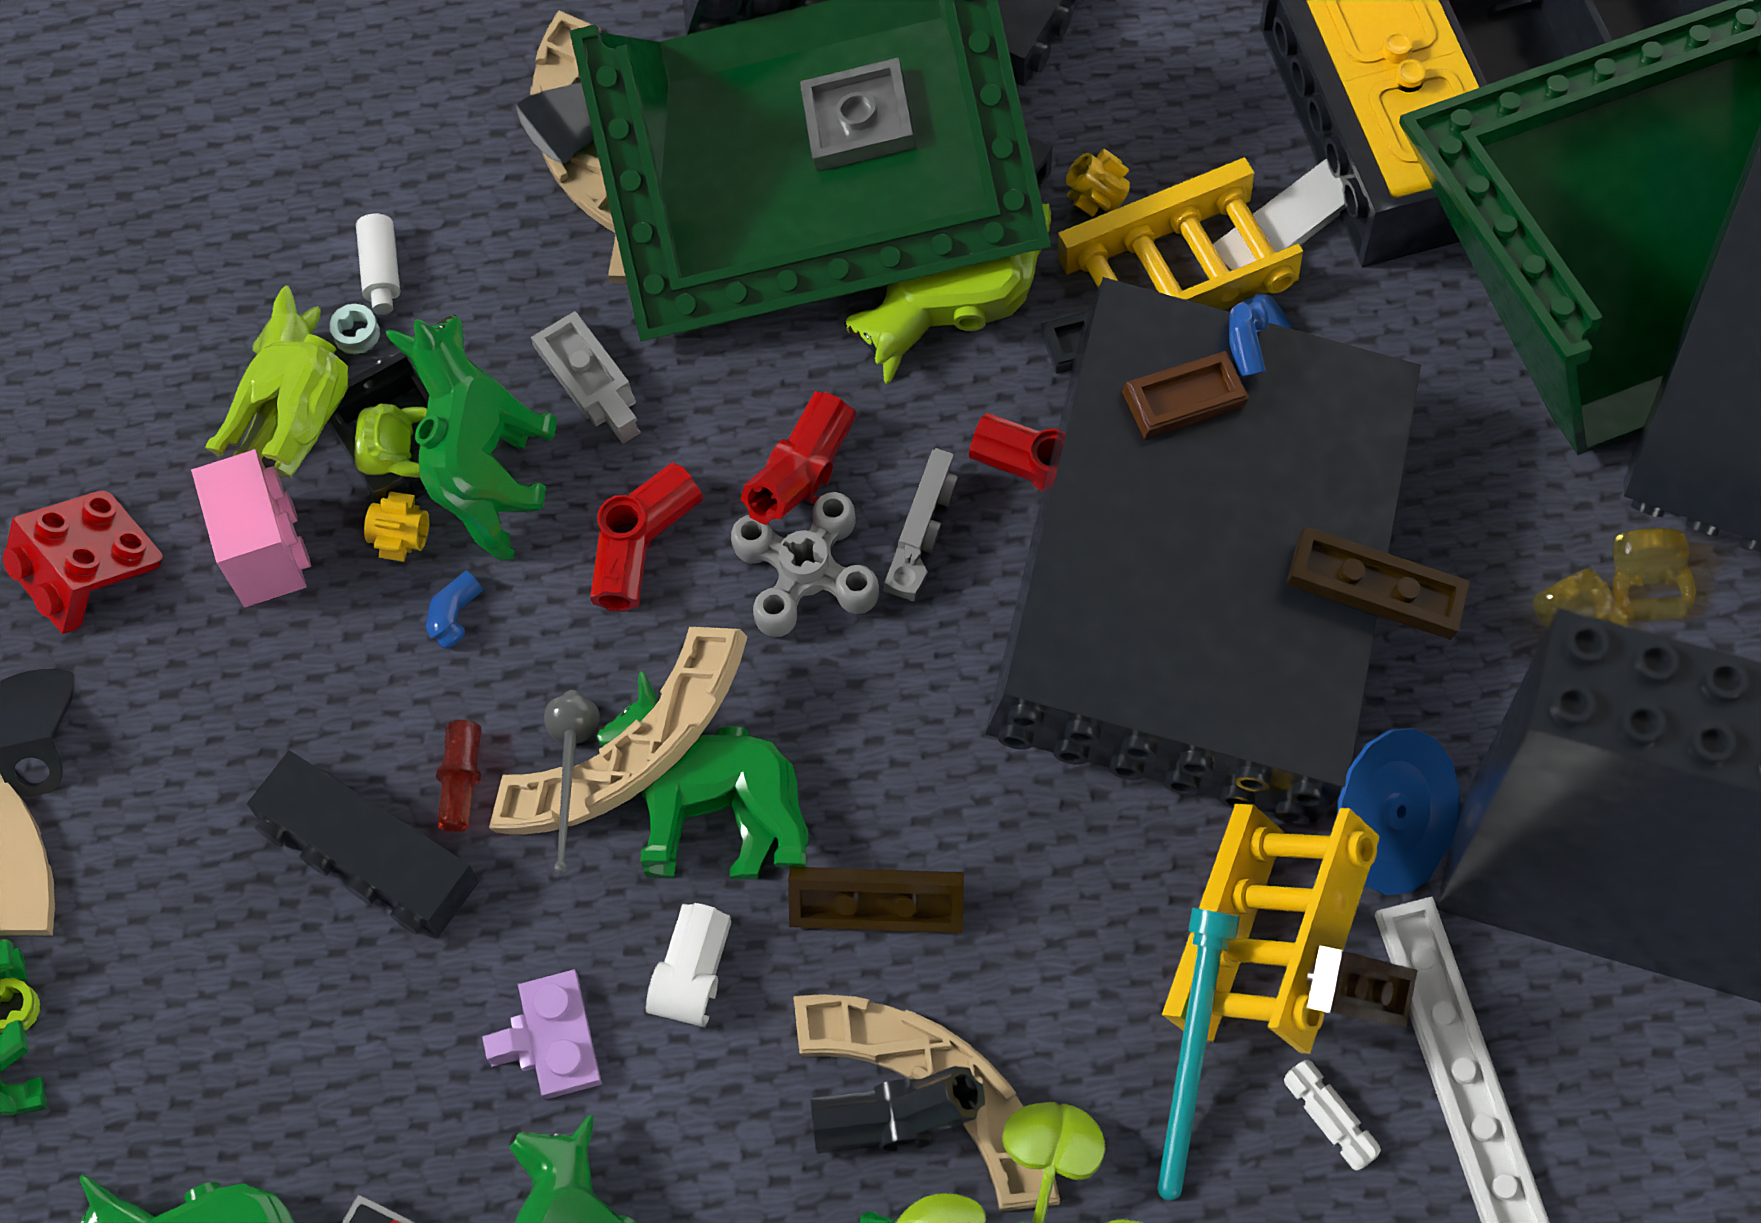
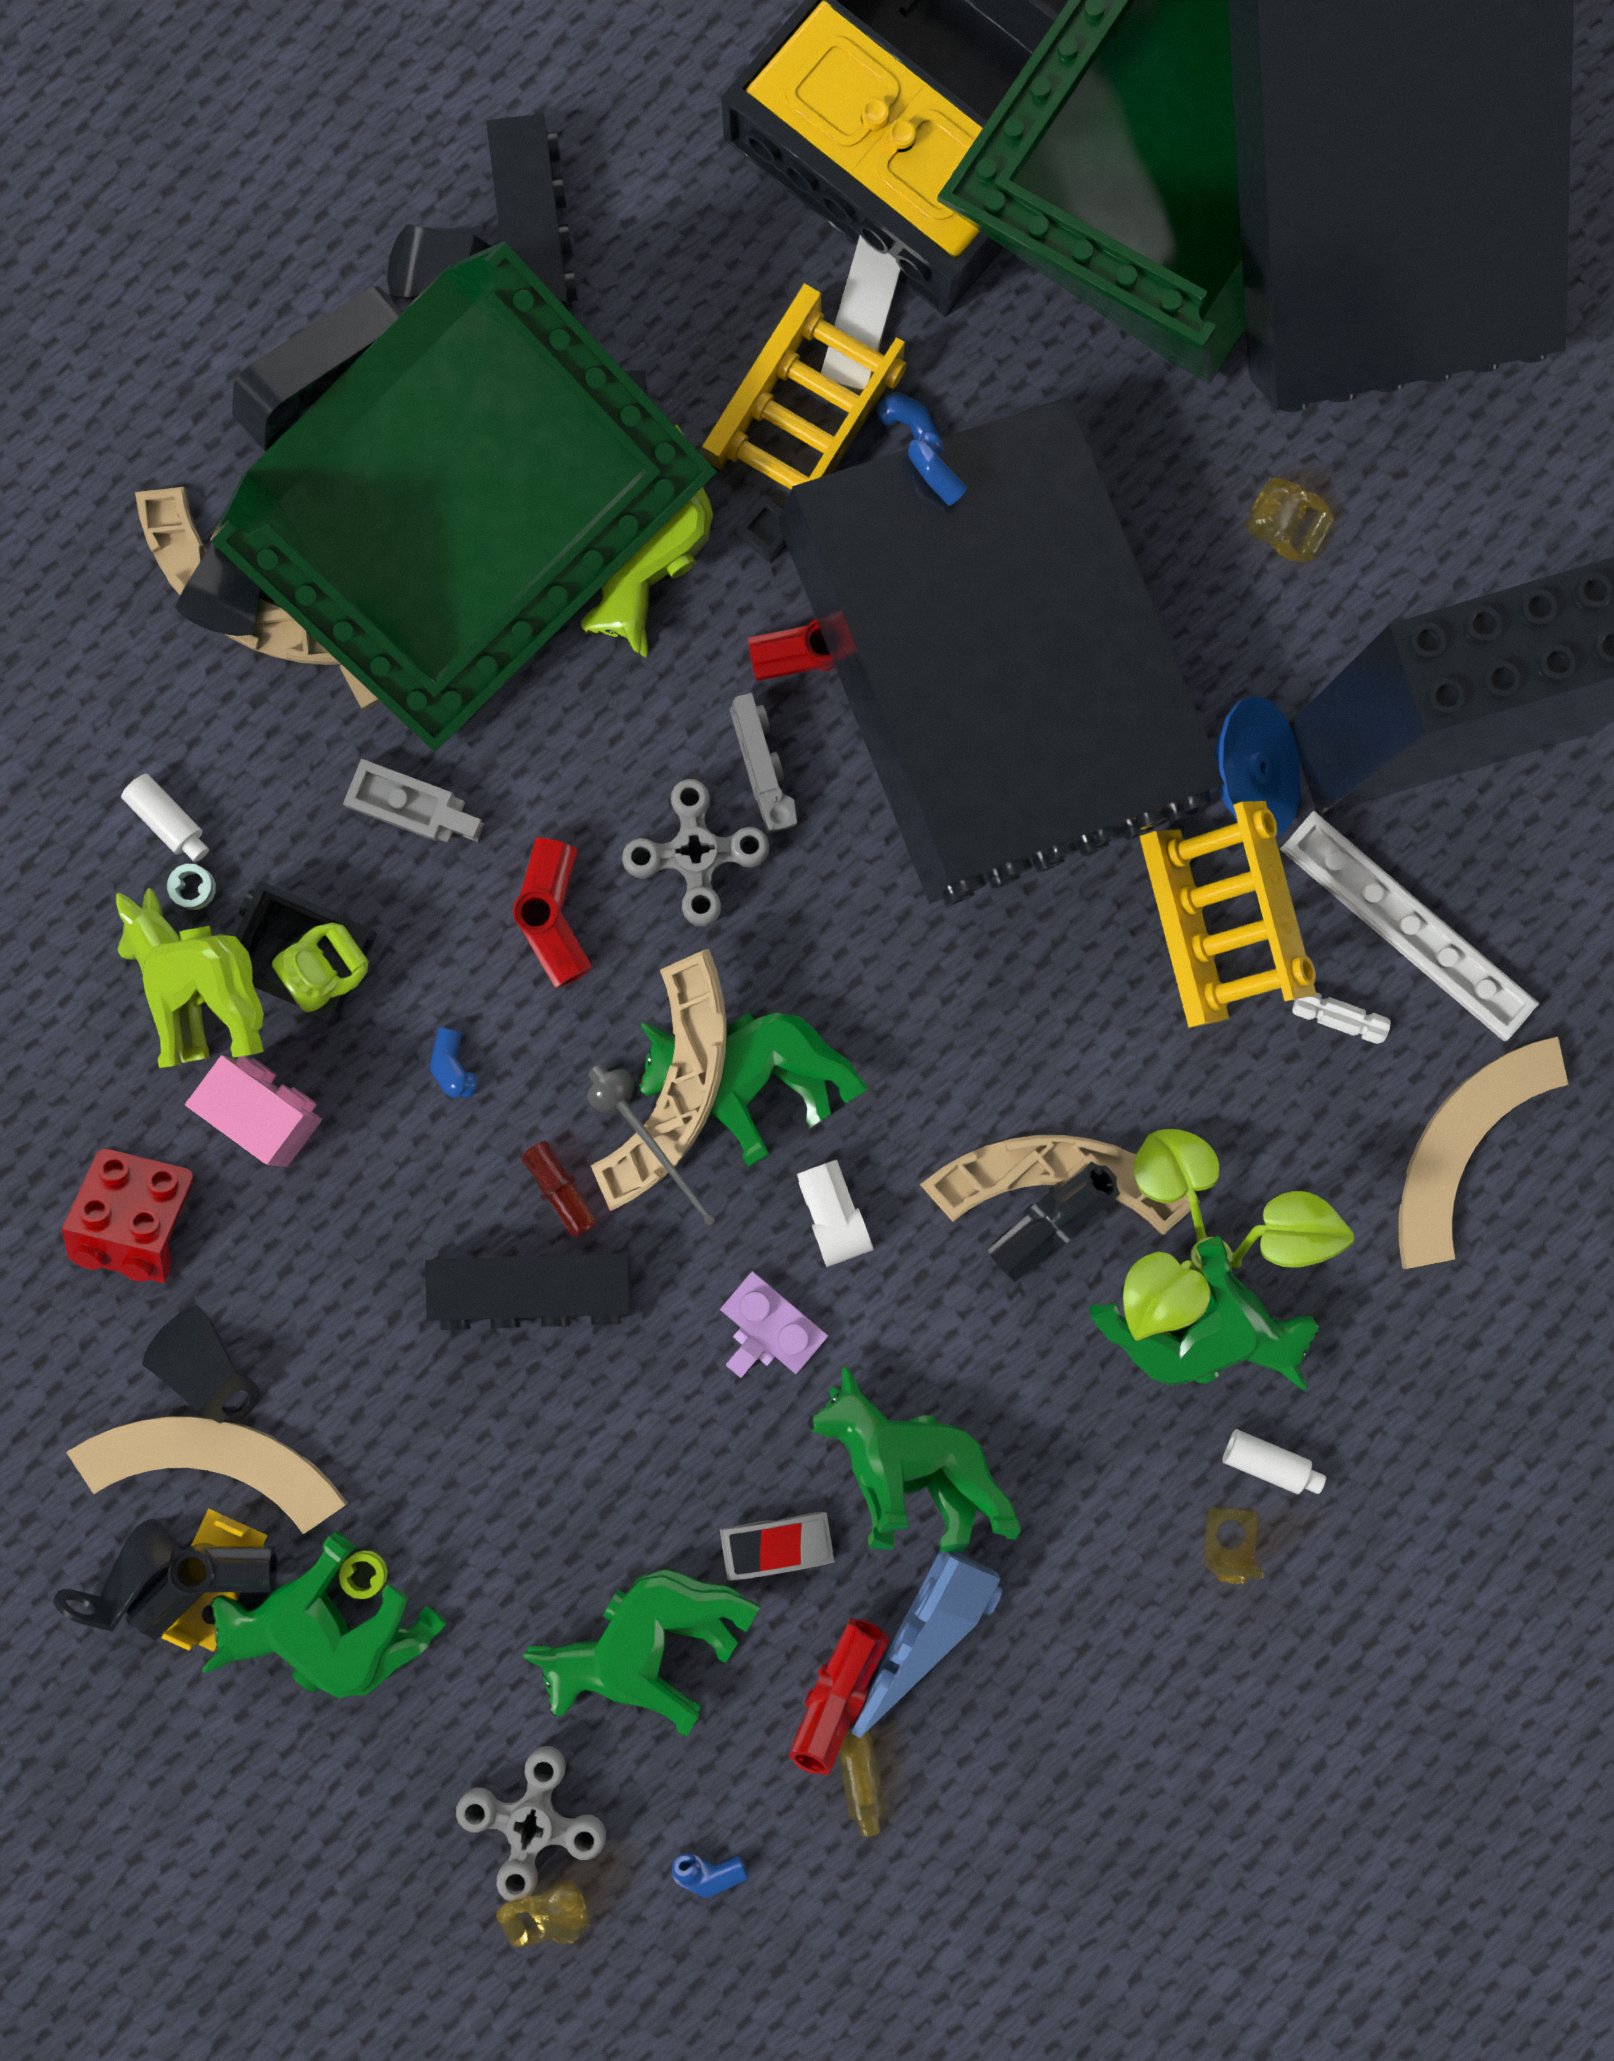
camera: 45 degrees left, 20 degrees up
yellow gear [364,492,429,562] -> none
green animal [386,315,557,561] -> none
red piece [741,391,857,525] -> none
dark brown plate [788,867,964,933] -> none
flat silver tile [800,58,917,171] -> none
yellow gear [1066,149,1130,217] -> none
reddish brown tile [1122,351,1249,439] -> none
teal piece [1158,908,1240,1201] -> none
dark brown plate [1286,526,1470,640] -> none
dark brown plate [1307,946,1418,1028] -> none
clear yellow piece [1612,528,1696,621] -> none

